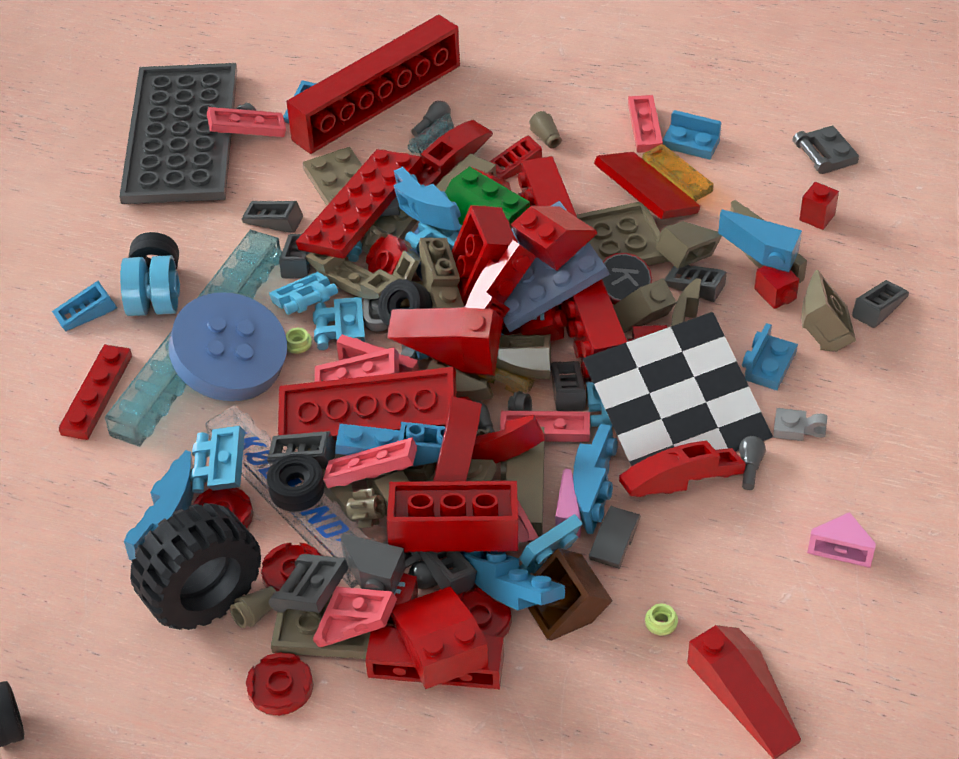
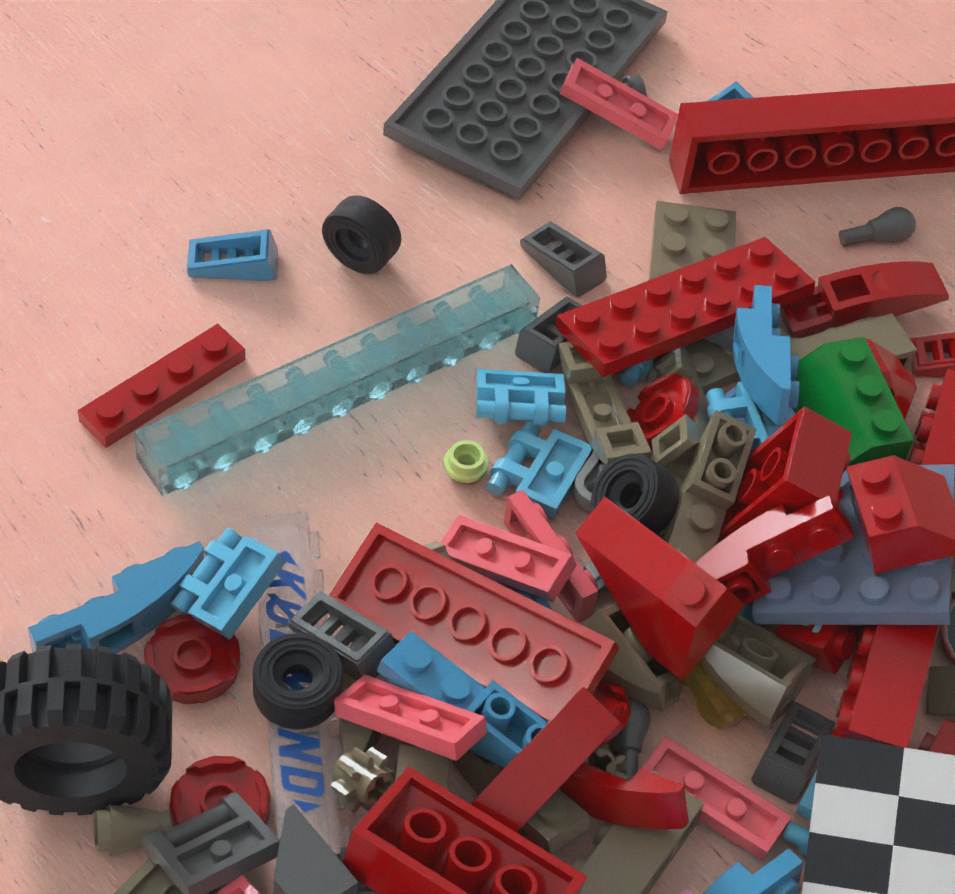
camera: 25 degrees right, 5 degrees up
medium azure wheel [120,255,180,316] -> none
medium blue brick [169,292,287,401] -> none
clear light blue hinge [408,113,454,156] -> none
dark grey plate [508,391,532,411] -> none

